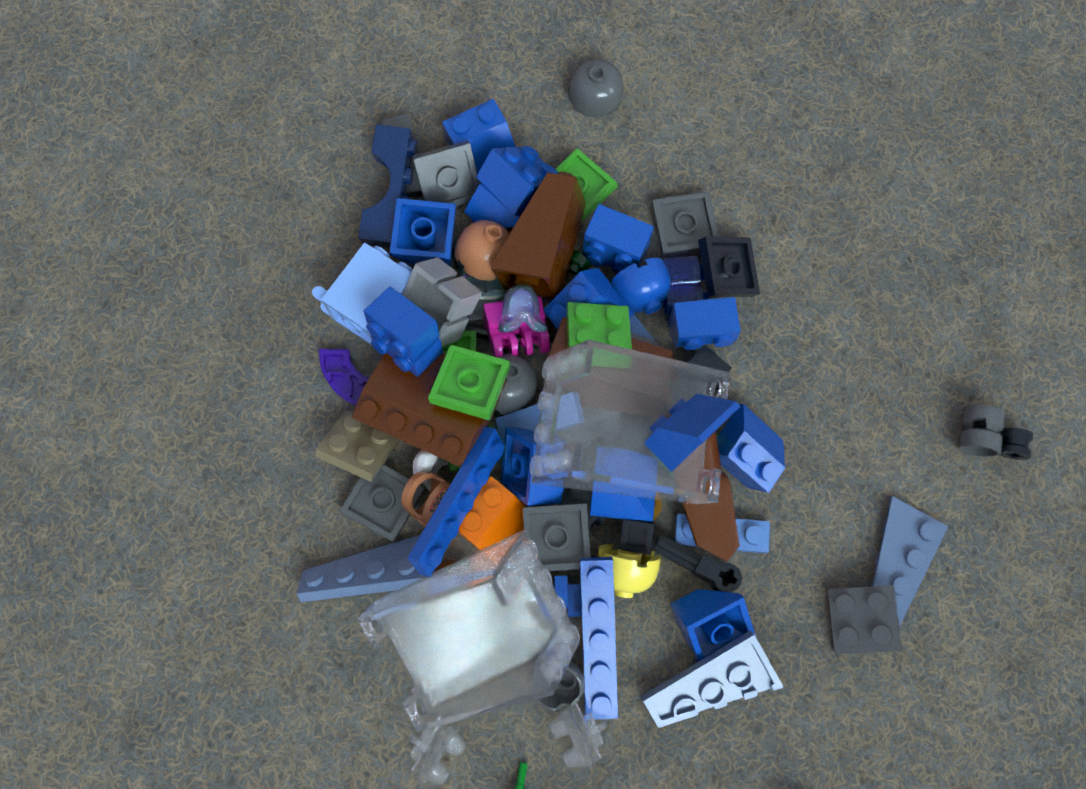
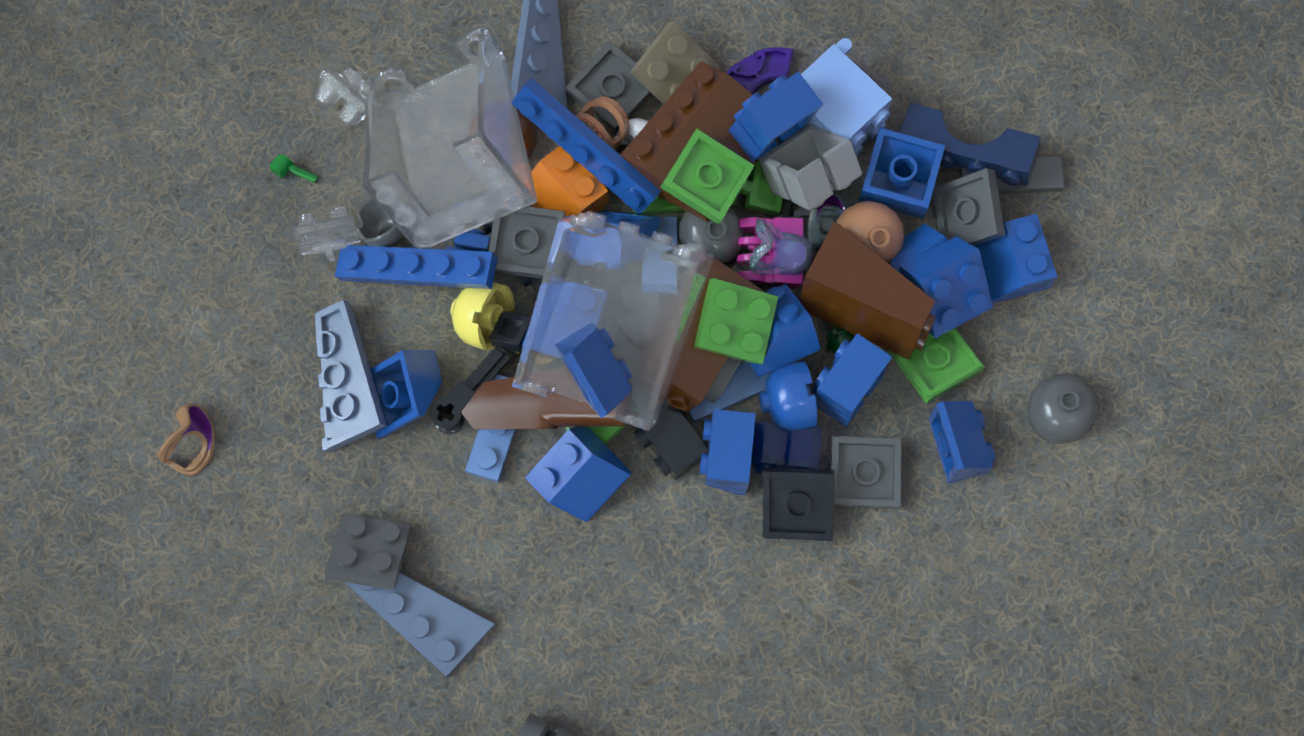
camera: 105 degrees right, 0 degrees up
none -> blue slope [928,401,995,484]

